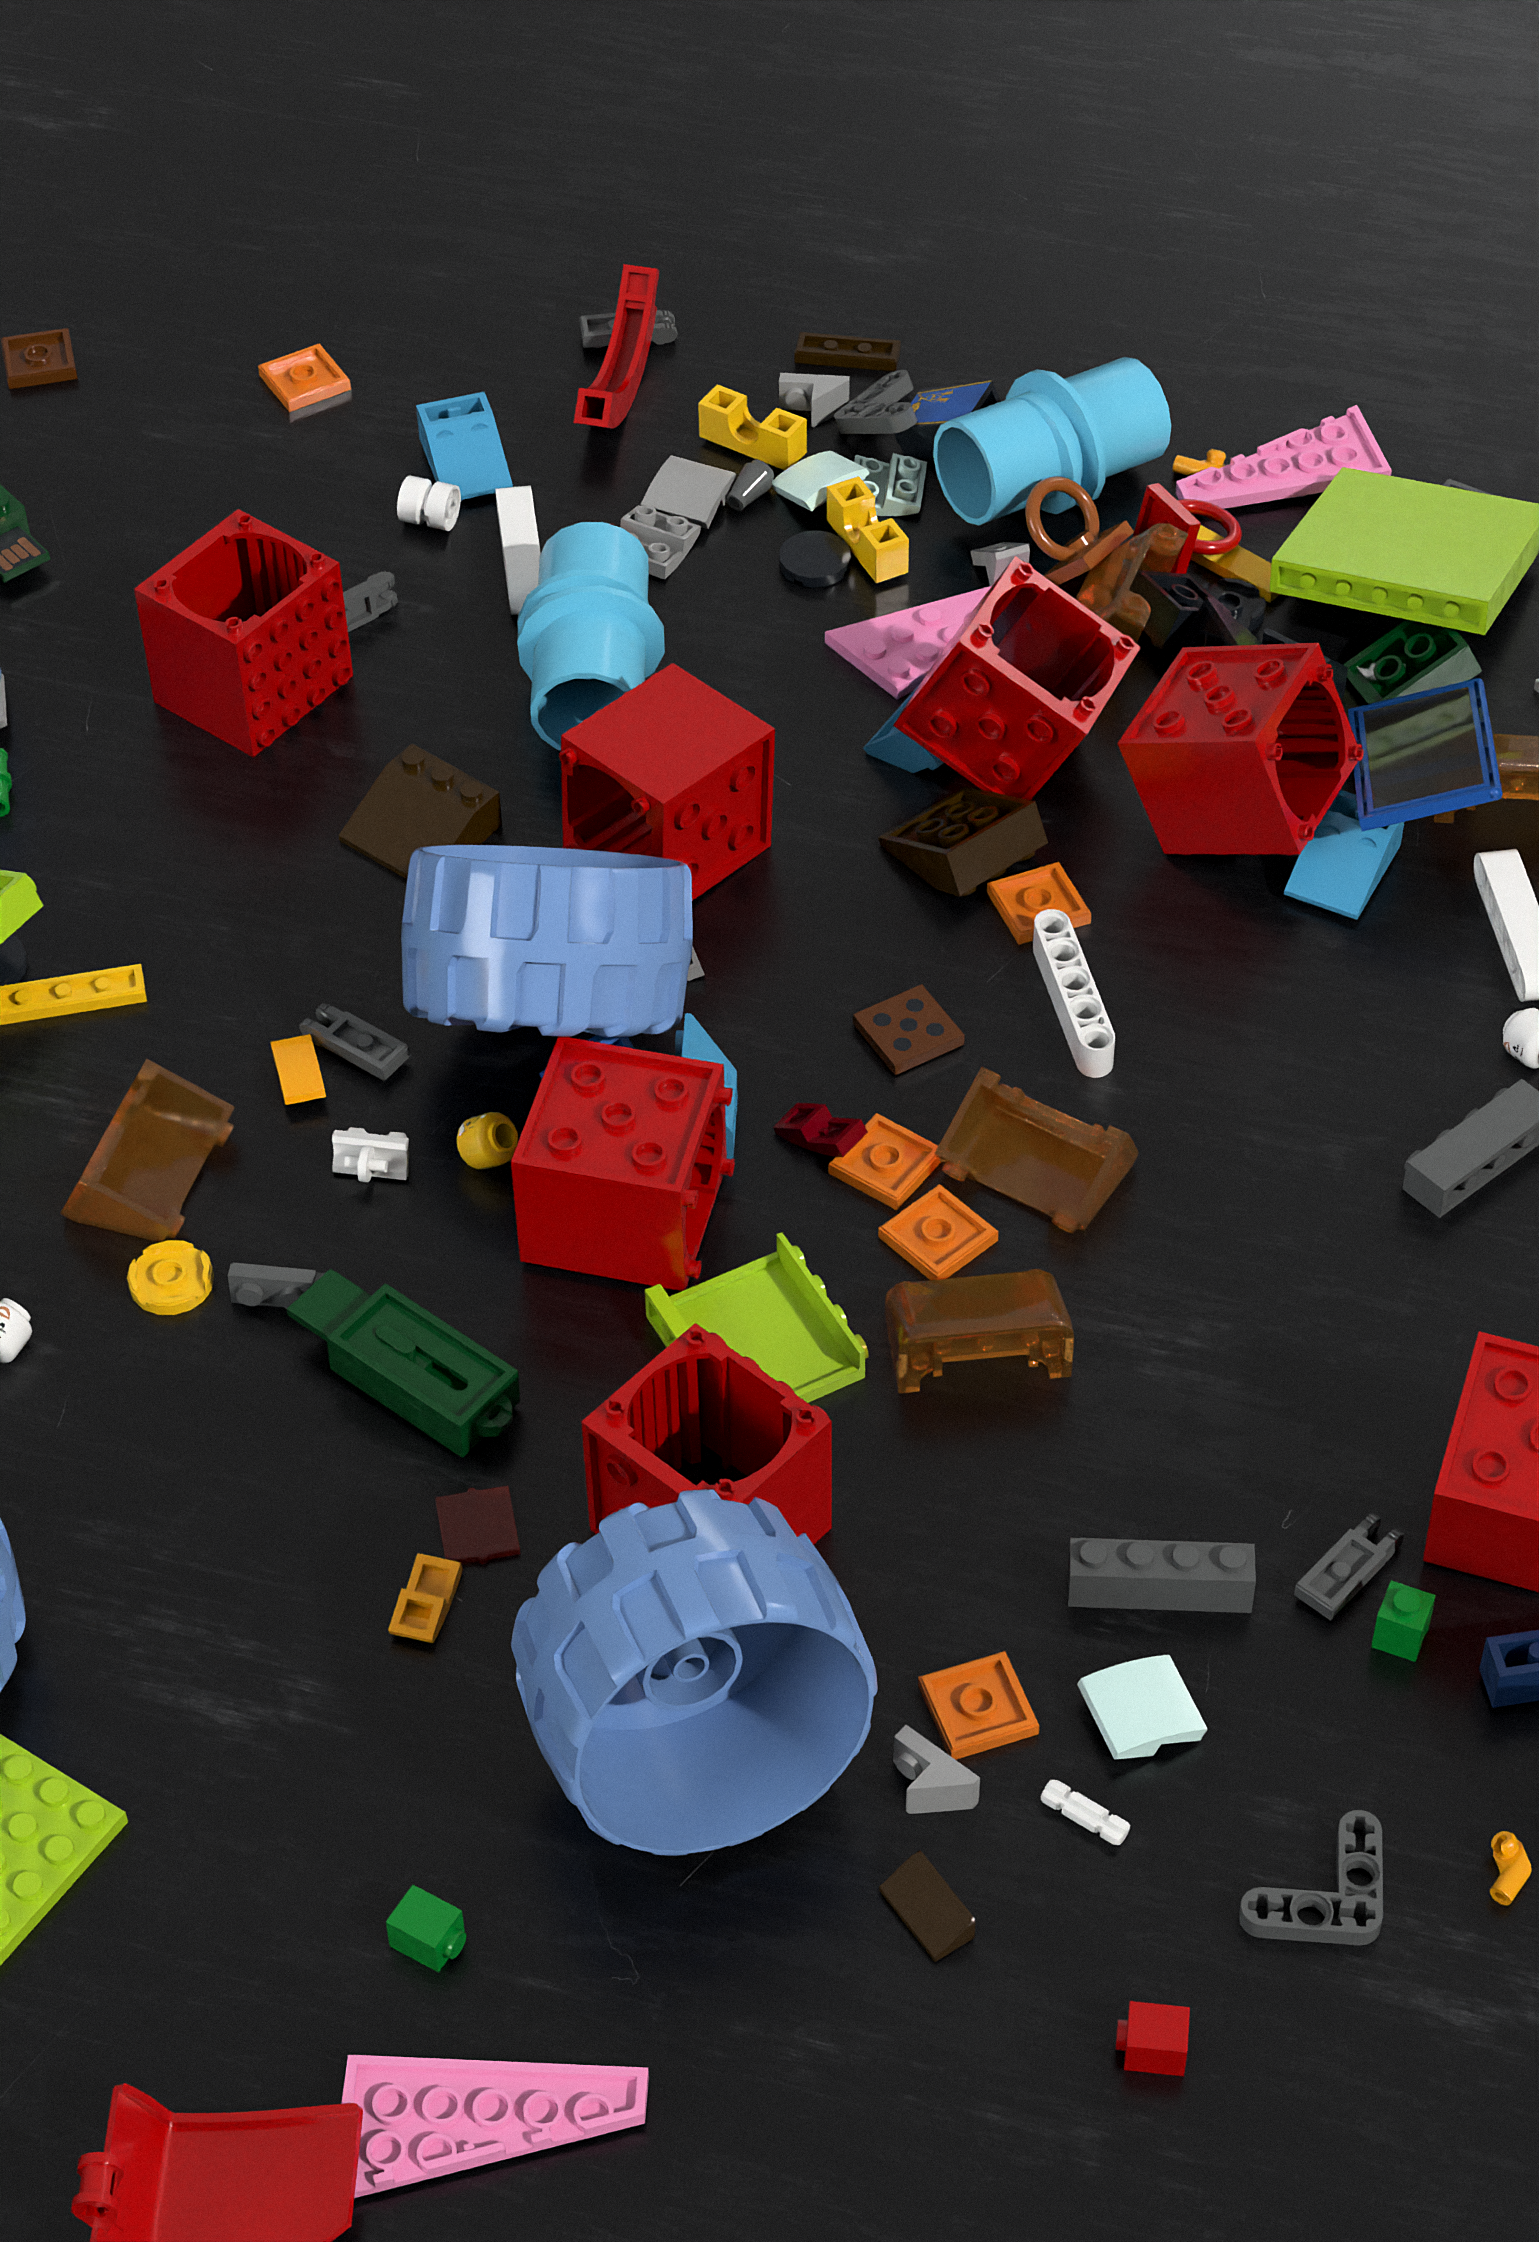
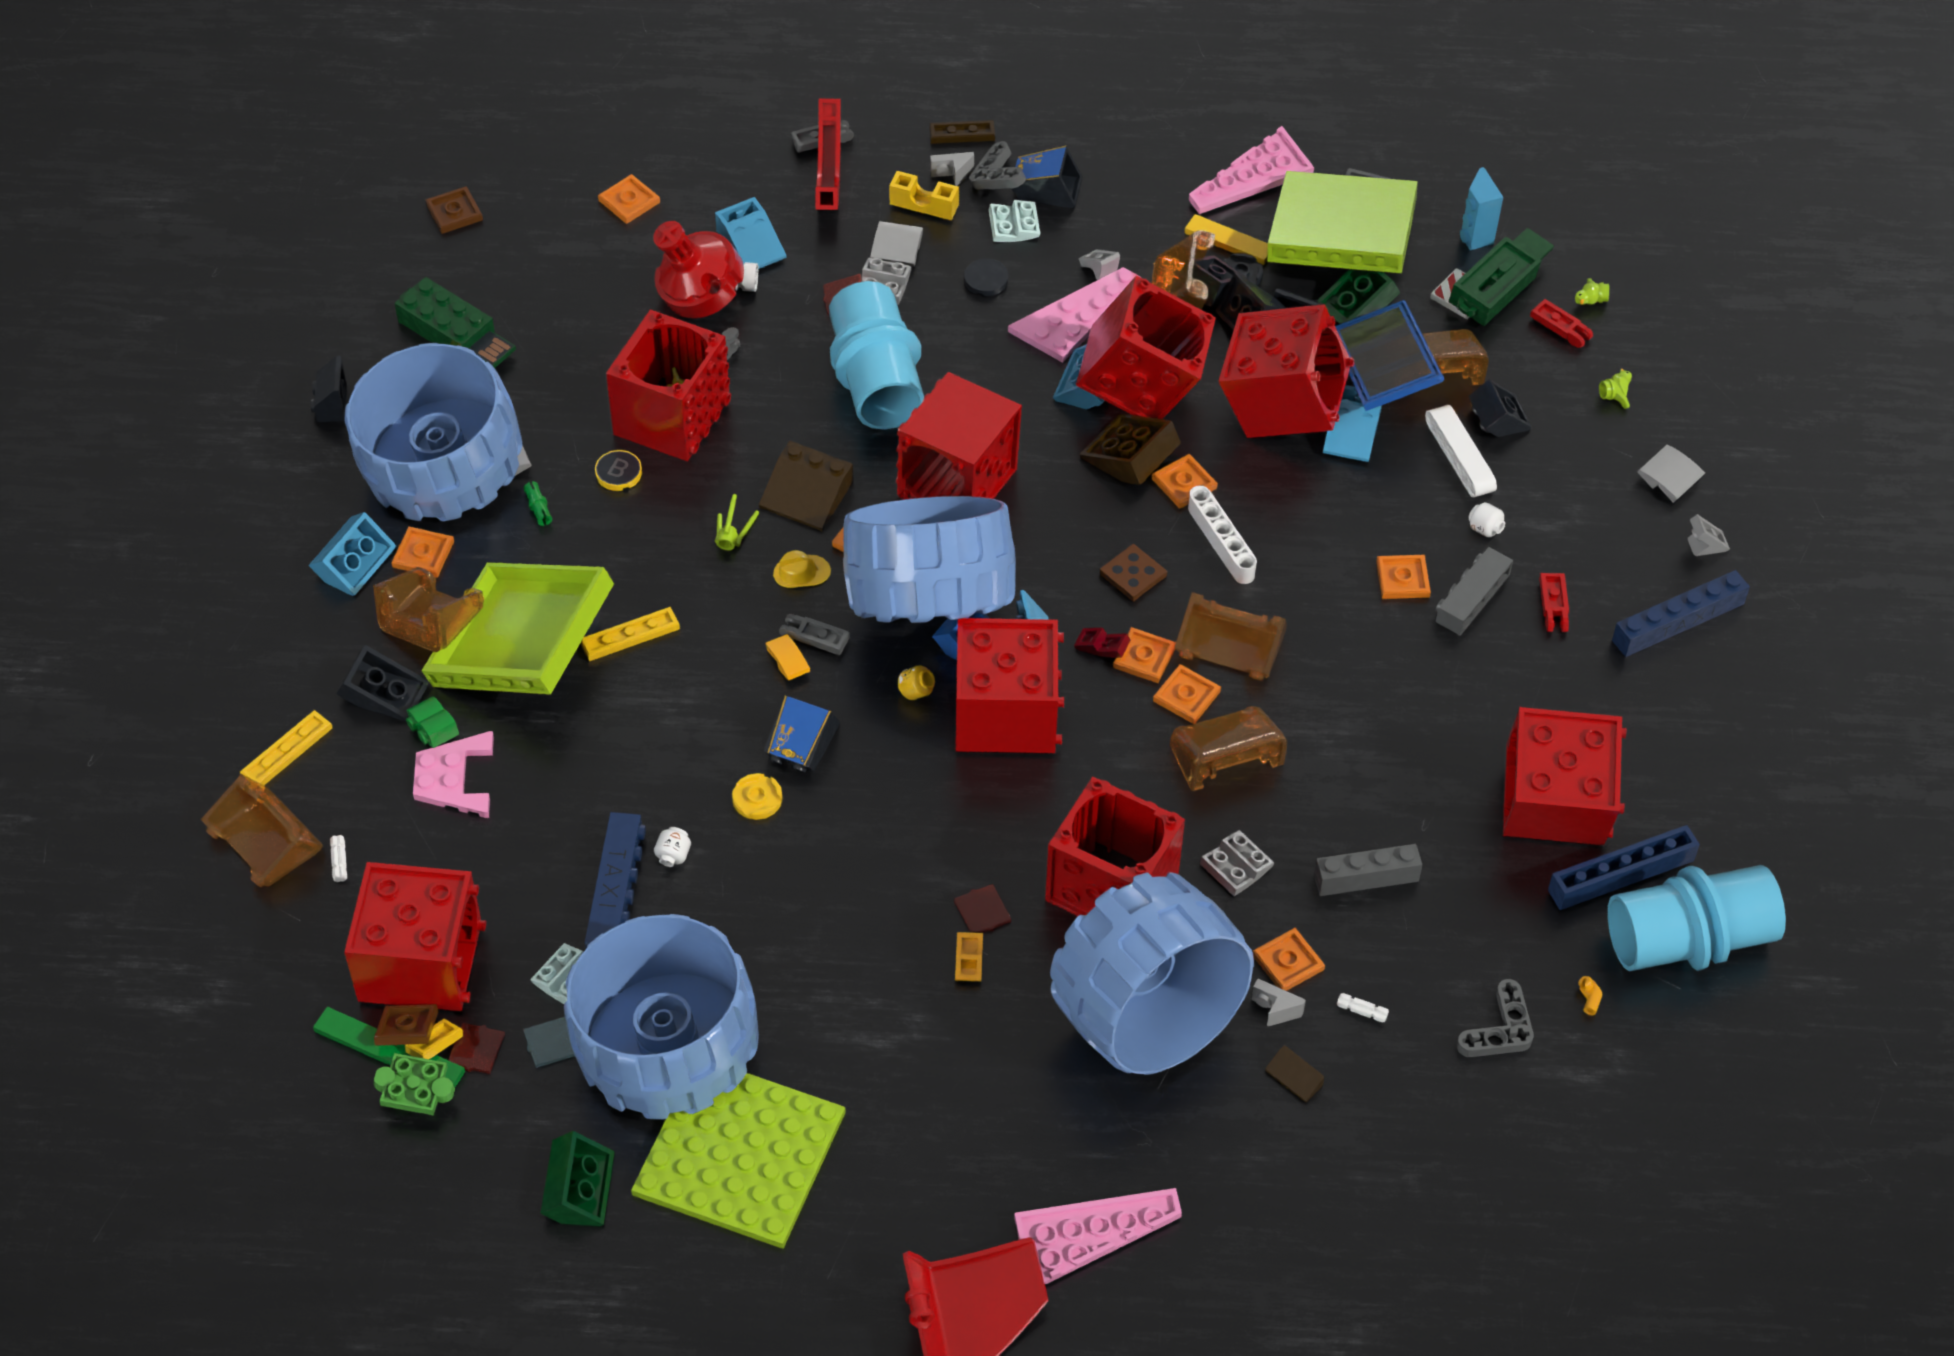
camera: 15 degrees left, 5 degrees up
clear orange windscreen [60,1059,235,1242] -> none
dark grey hinge [228,1262,325,1309] -> none
dark green piece [287,1268,520,1458] -> none
white hips [332,1127,409,1183] -> none
green brick [386,1885,467,1973] -> none
white beam [495,485,541,615] -> none
lime panel [645,1232,869,1403] -> none
dark grey cone [726,459,774,511] -> none
light aqua slope [772,450,870,511] -> none
yellow arch [827,476,909,583] -> none
medium azure piece [933,357,1171,526] -> none
dark orange tile [1025,476,1134,586] -> none
light aqua slope [1077,1655,1207,1760] -> none
red brick [1116,2001,1190,2076] -> none
red tile [1130,483,1242,574] -> none
light orange arm [1172,449,1226,476] -> none
dark grey hinge [1294,1513,1405,1620] -> none
green brick [1371,1580,1436,1662] -> none
none -> tile [595,450,642,491]
none -> red piece [653,221,744,318]
none -> lime plant [715,494,759,550]
none -> slope [764,696,840,773]
none -> yellow piece [773,550,831,588]
none -> light grey slope [1199,830,1274,896]
none -> orange tile [1376,555,1431,599]

